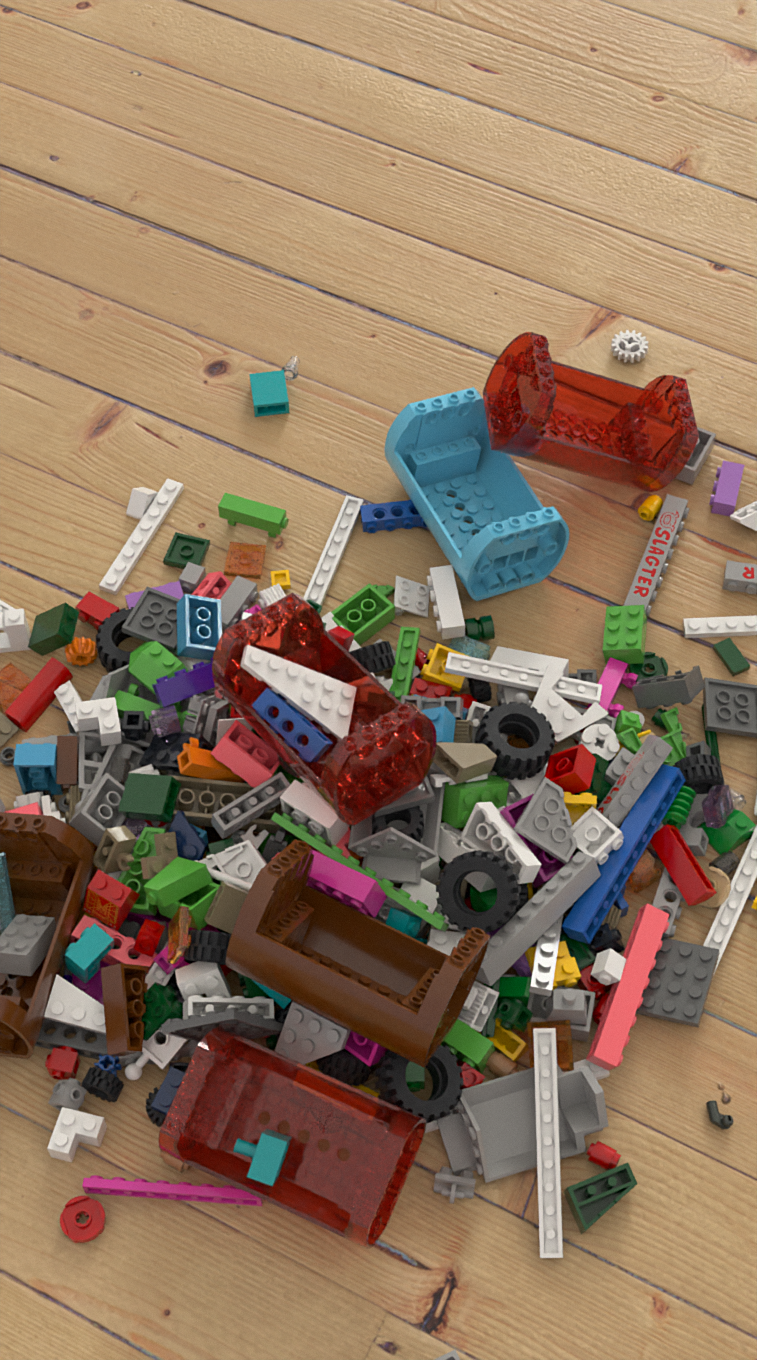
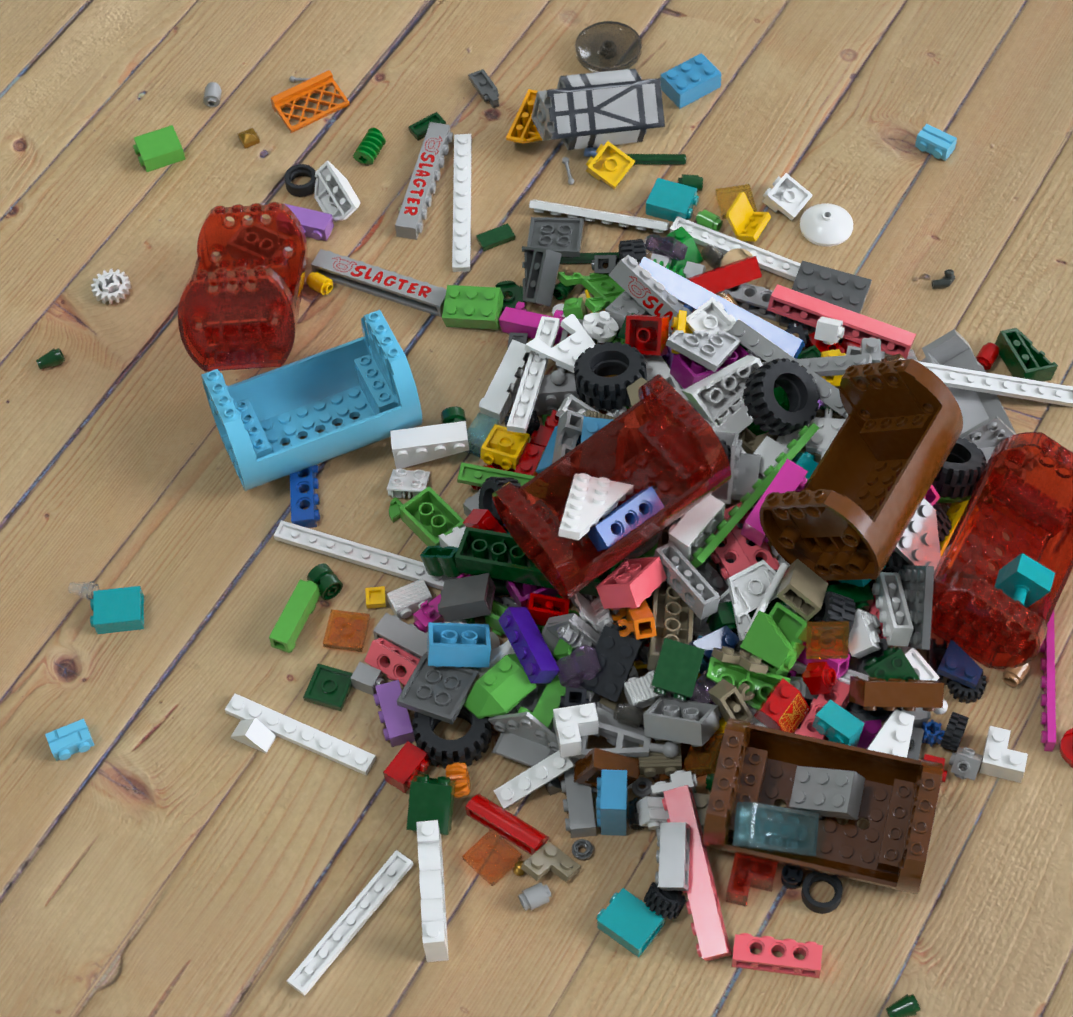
camera: 85 degrees left, 0 degrees up
none -> dark green cone [36,348,65,369]
none -> medium azure brick [45,718,95,761]
none -> dark green wheel [307,563,343,600]

